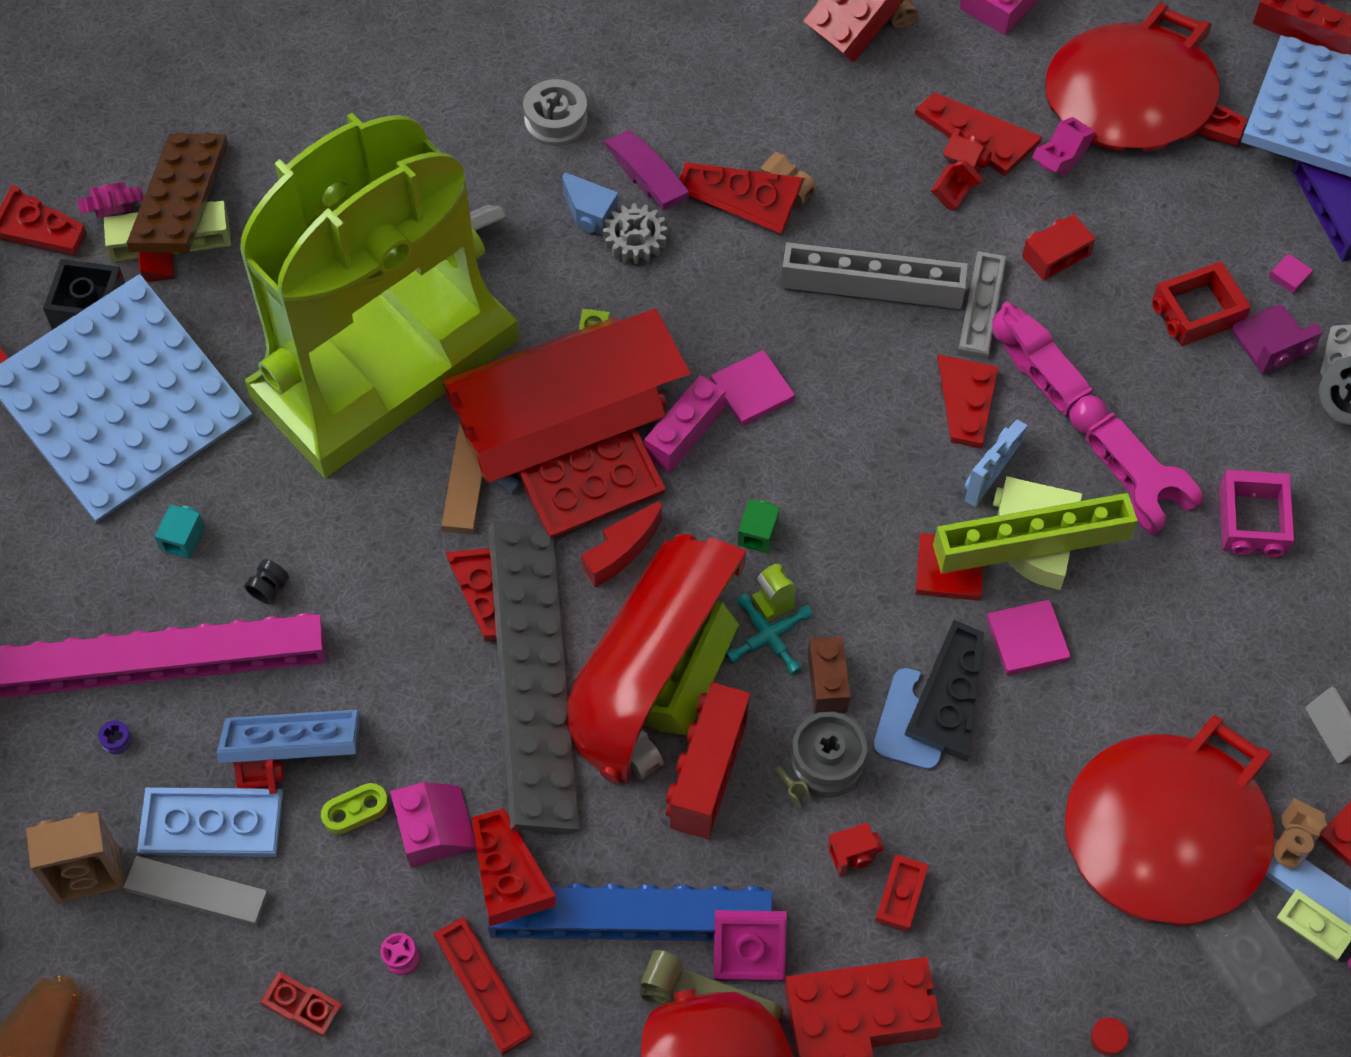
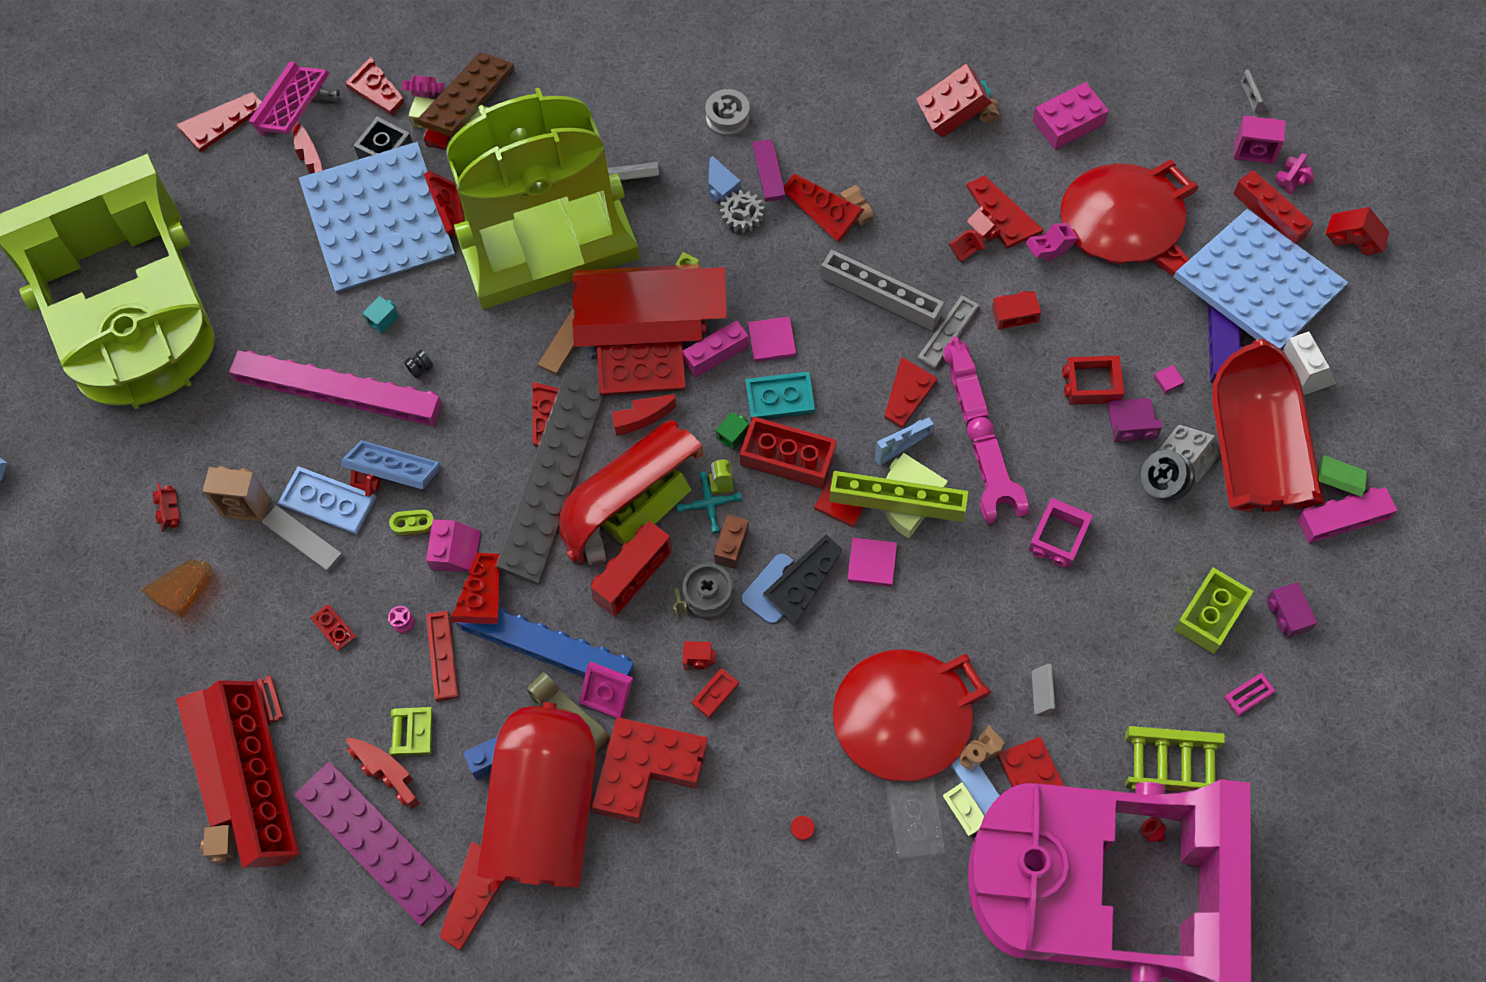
camera: 25 degrees right, 5 degrees up
dark purple bush [98,721,132,754] -> none
none -> red wing [424,171,464,237]
none -> red brick [740,416,837,489]
none -> teal plate [745,371,815,421]

